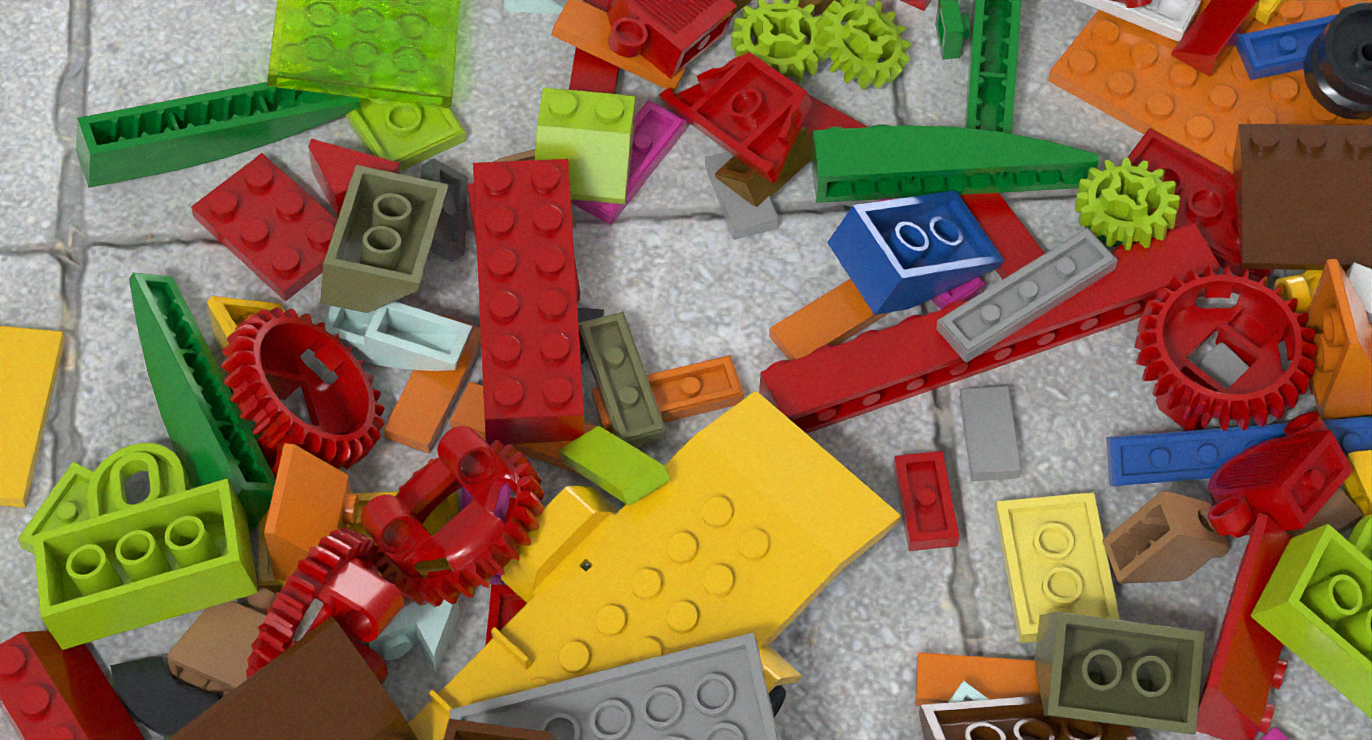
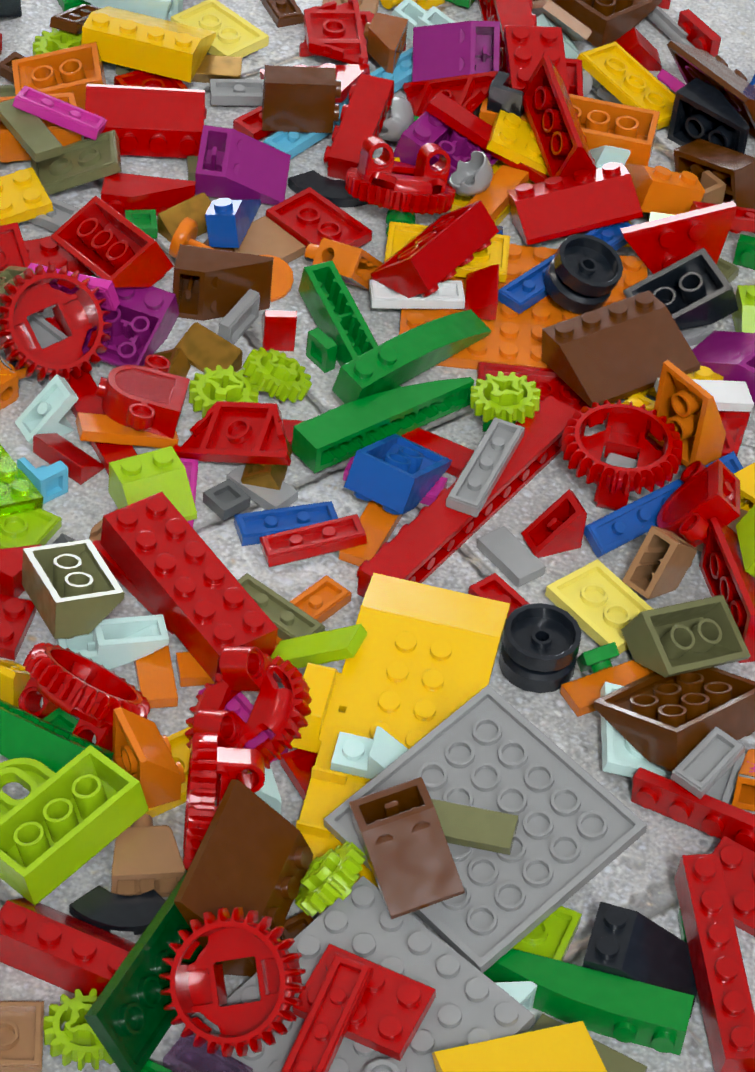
camera: 35 degrees left, 15 degrees down
none -> medium azure panel [17,457,68,505]
none -> red slope [33,433,104,485]
none -> dark grey plate [203,479,251,521]
none -> blue tile [234,501,338,546]
none -> red tile [259,514,367,567]
none -> light aqua slope [330,726,409,779]
none -> green slope [332,310,491,404]
none -> black wheel [499,603,582,693]
none -> red slope [521,489,587,558]
none -> green plate [576,642,620,673]

